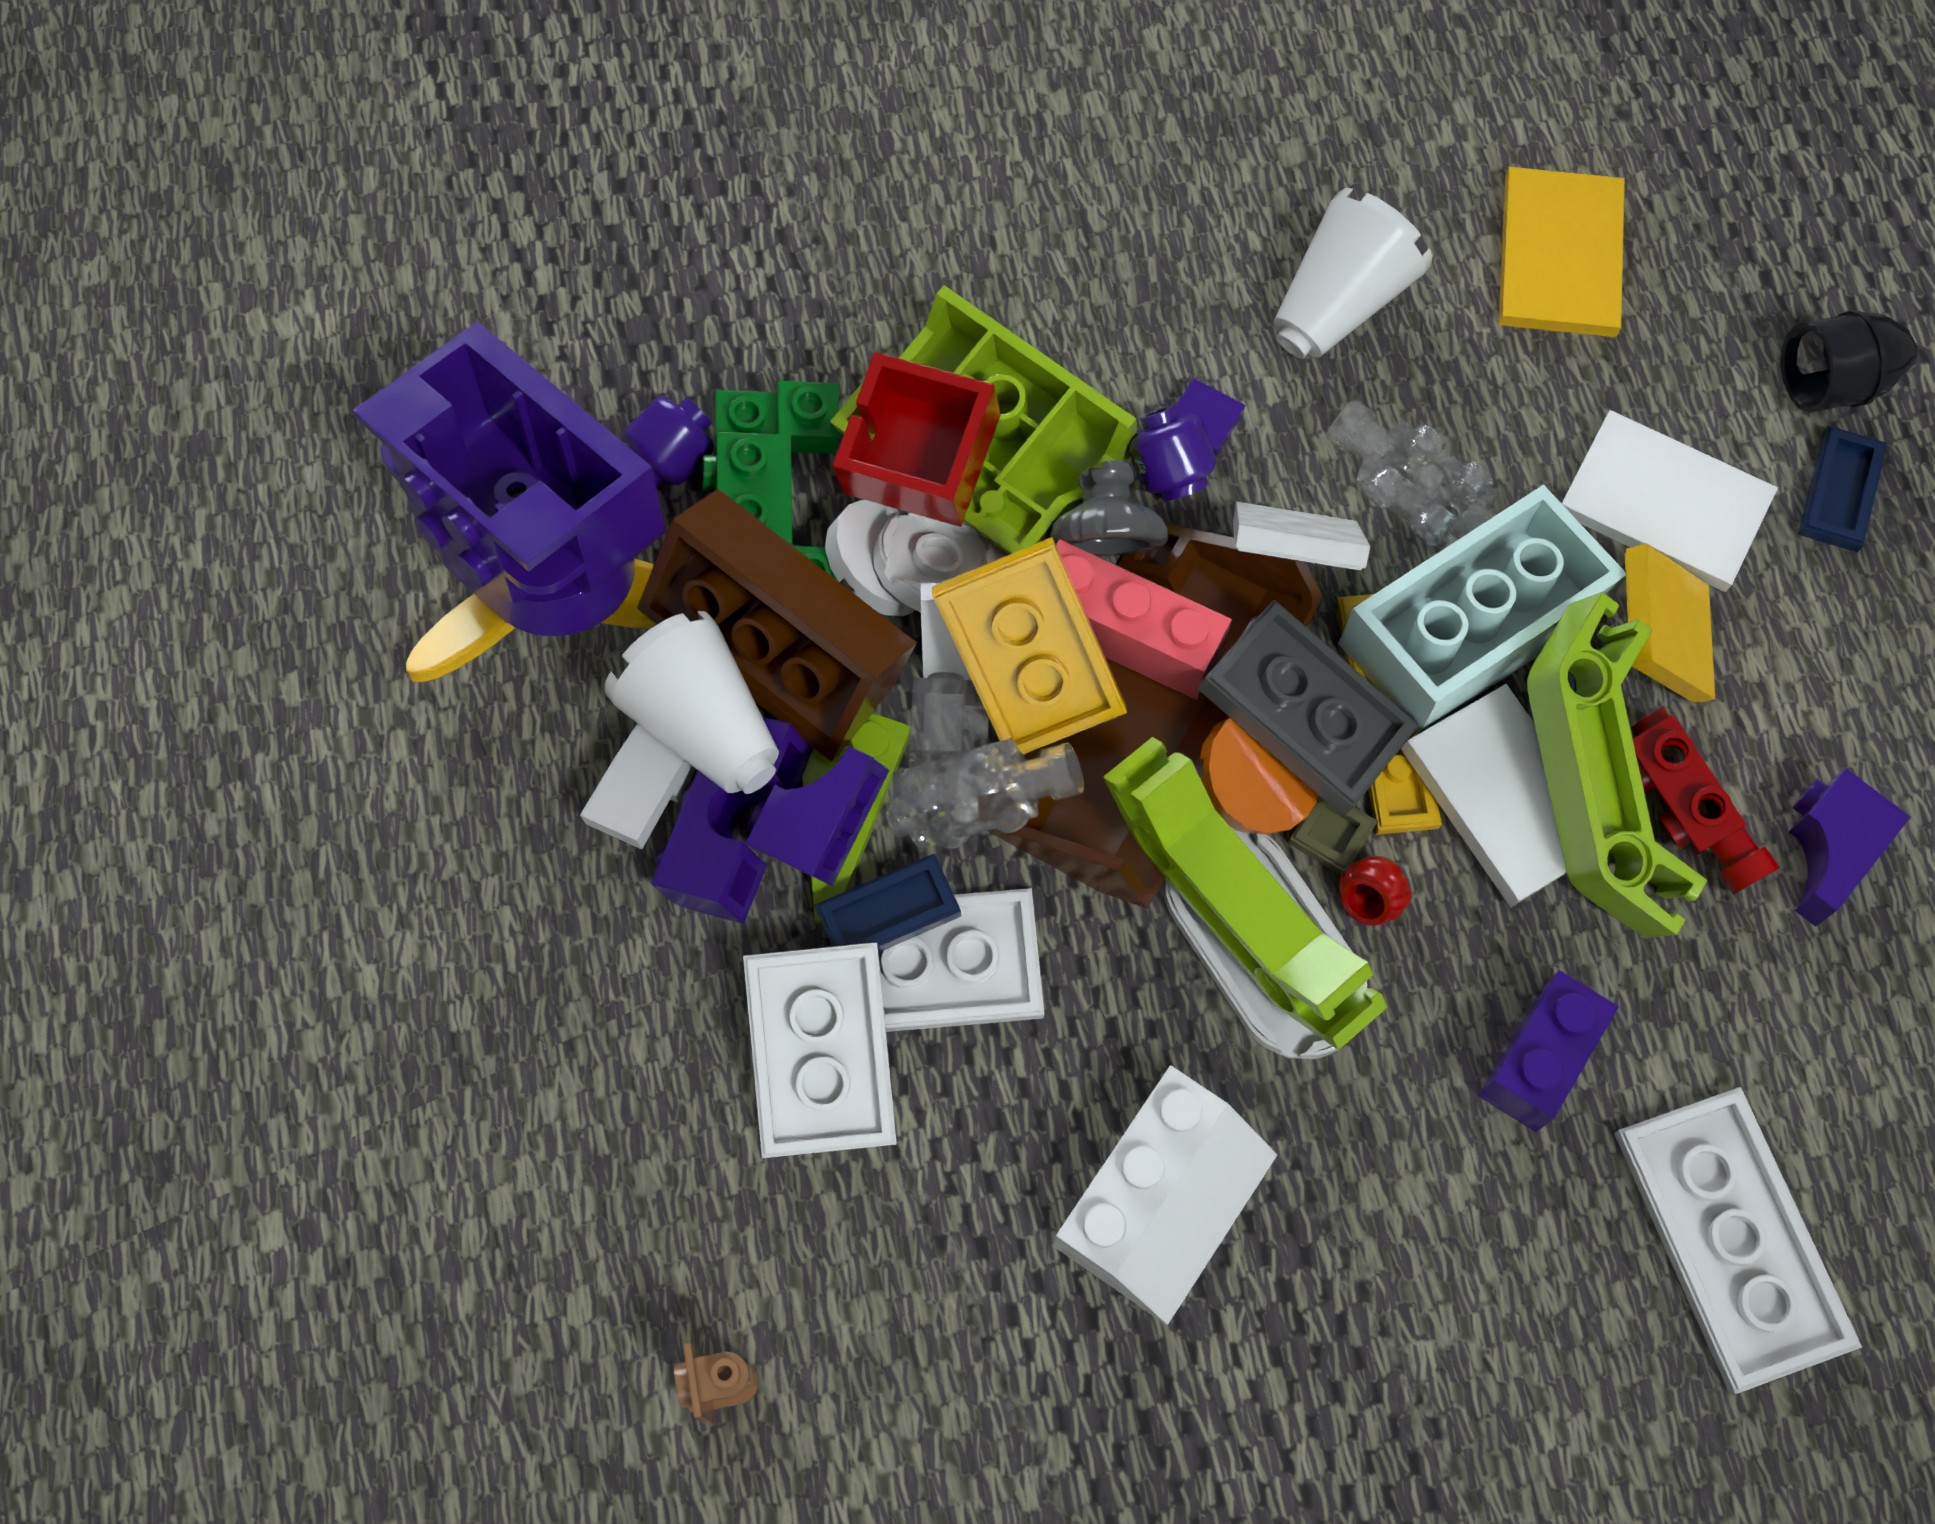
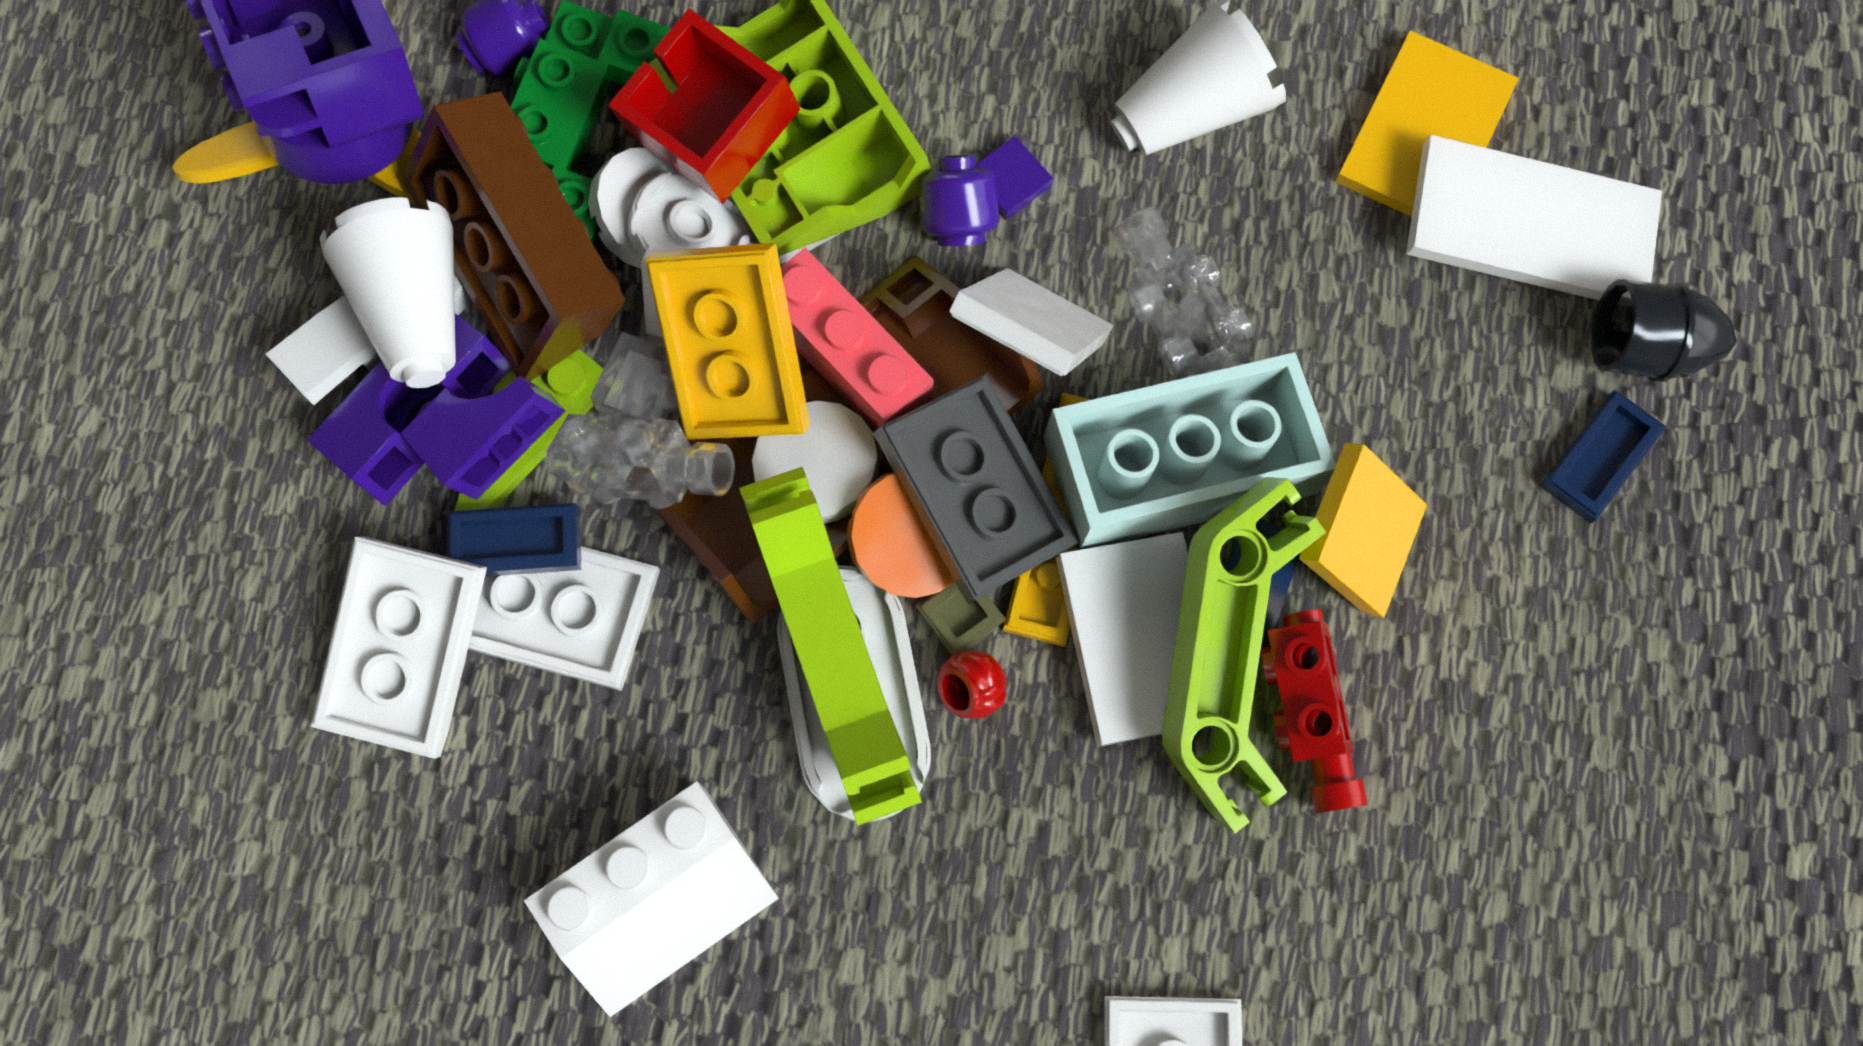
camera: 20 degrees right, 5 degrees up
medium nougat hinge [674,1342,759,1426] -> none
dark grey hair [1050,460,1168,556] -> none
dark purple brick [1478,970,1619,1132] -> none
white tile [1561,410,1778,592] -> none
dark purple arch [1789,768,1911,927] -> none
none -> white tile [752,400,881,524]
none -> white tile [1406,135,1662,307]

